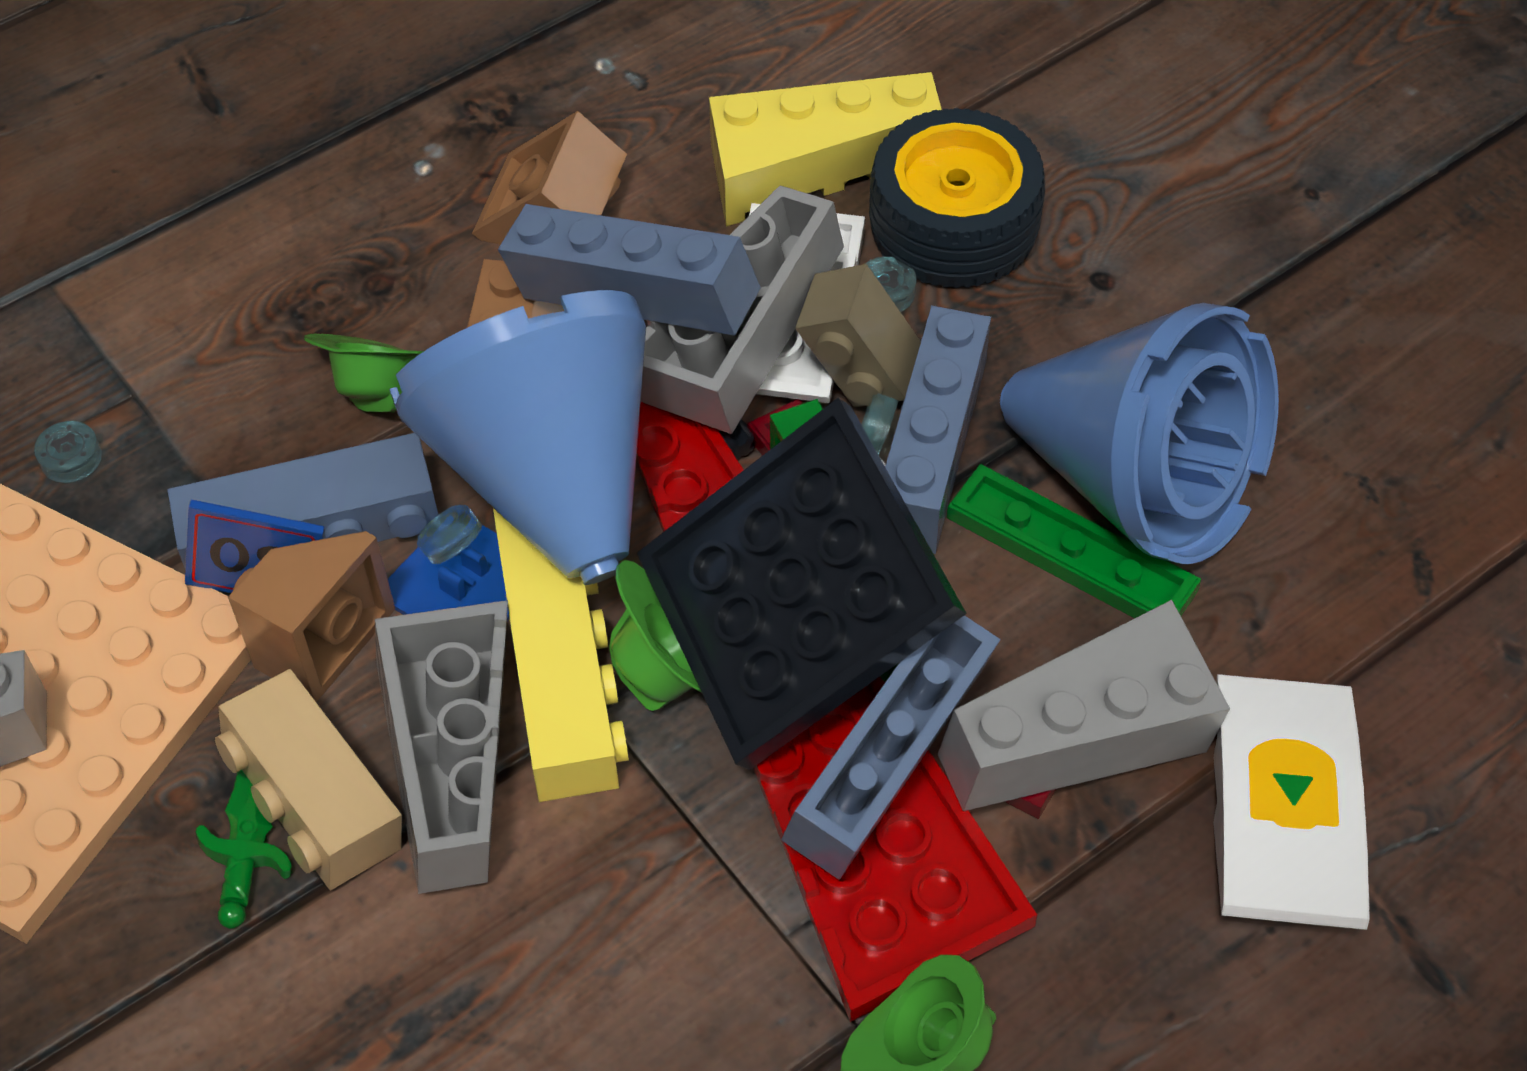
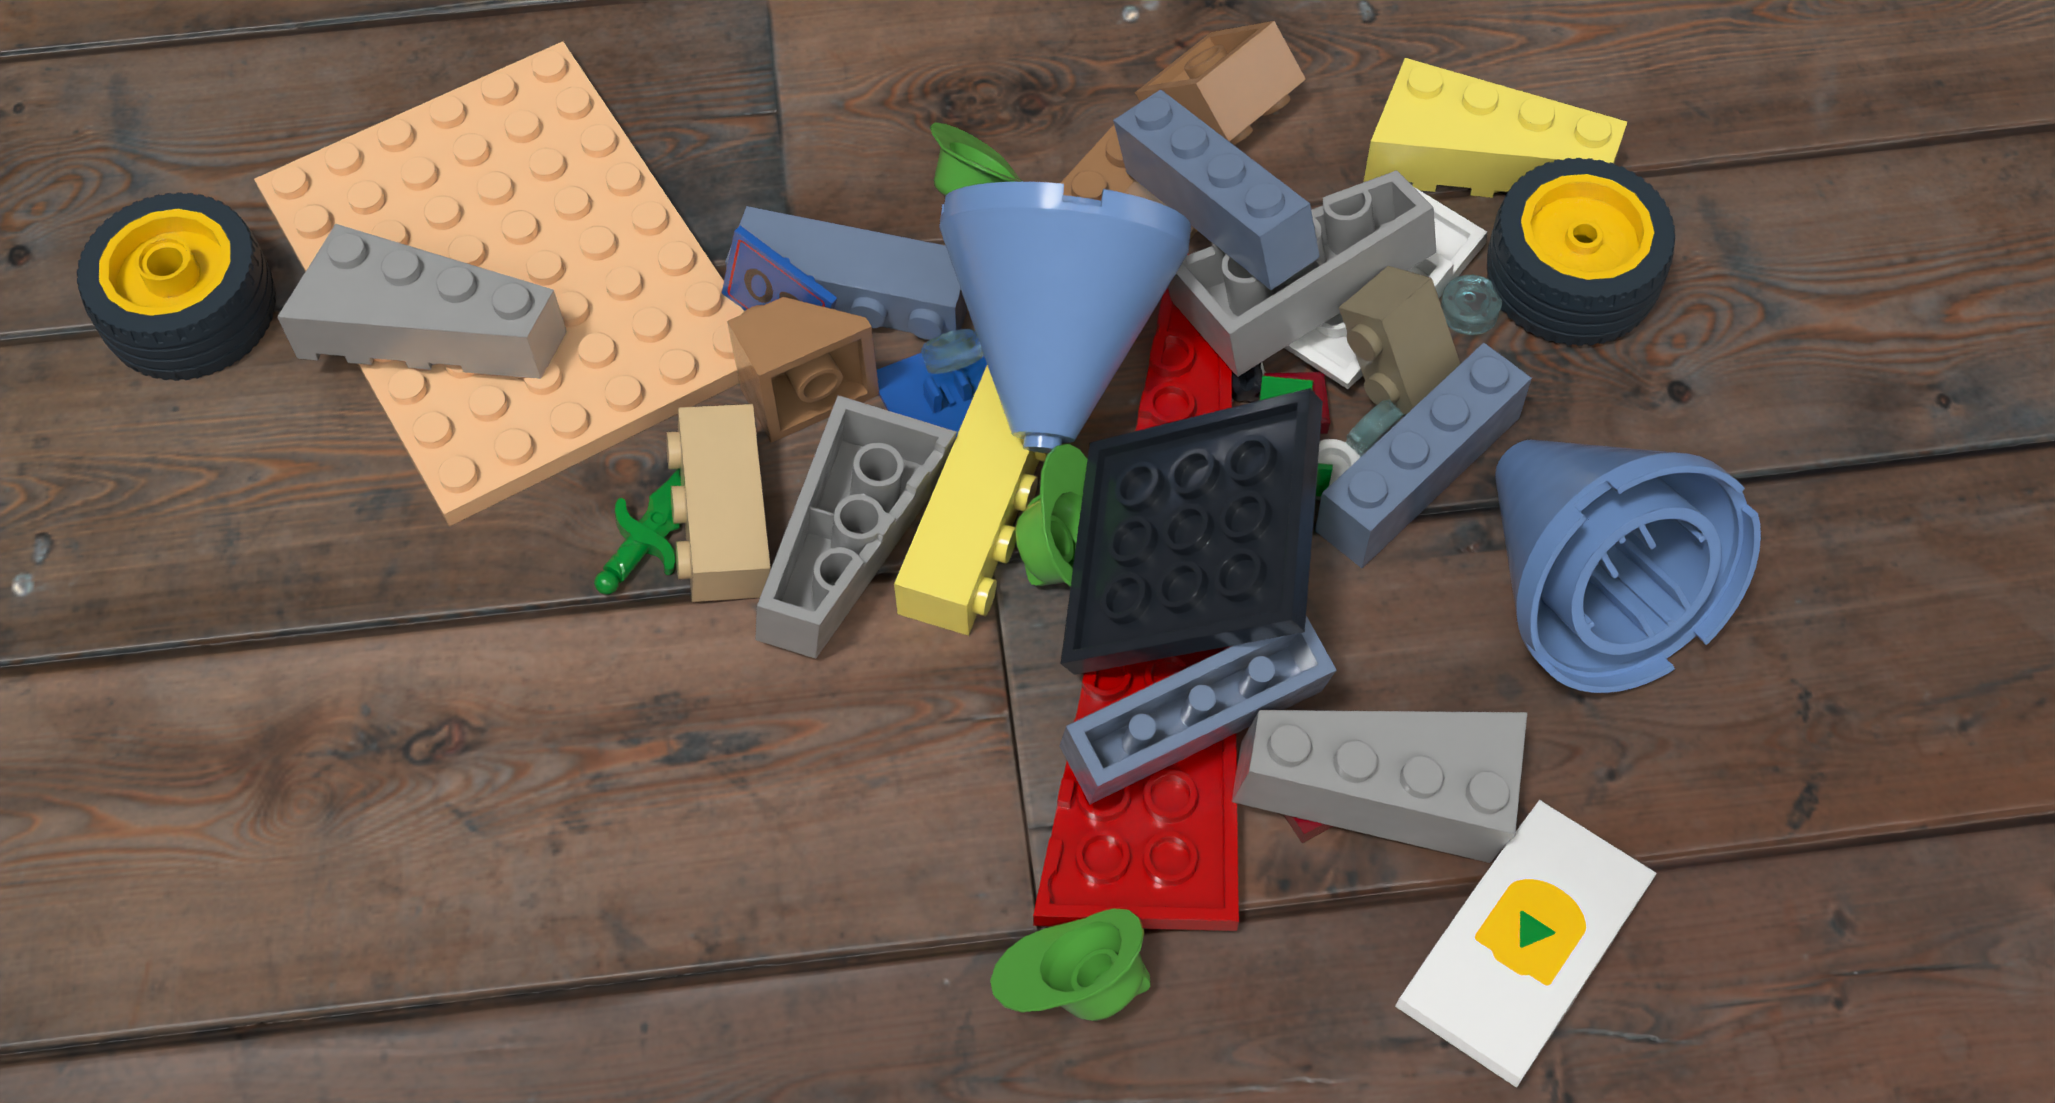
camera: 30 degrees right, 5 degrees up
clear light blue tile [34,421,102,483] -> none
green tile [947,464,1201,619] -> none

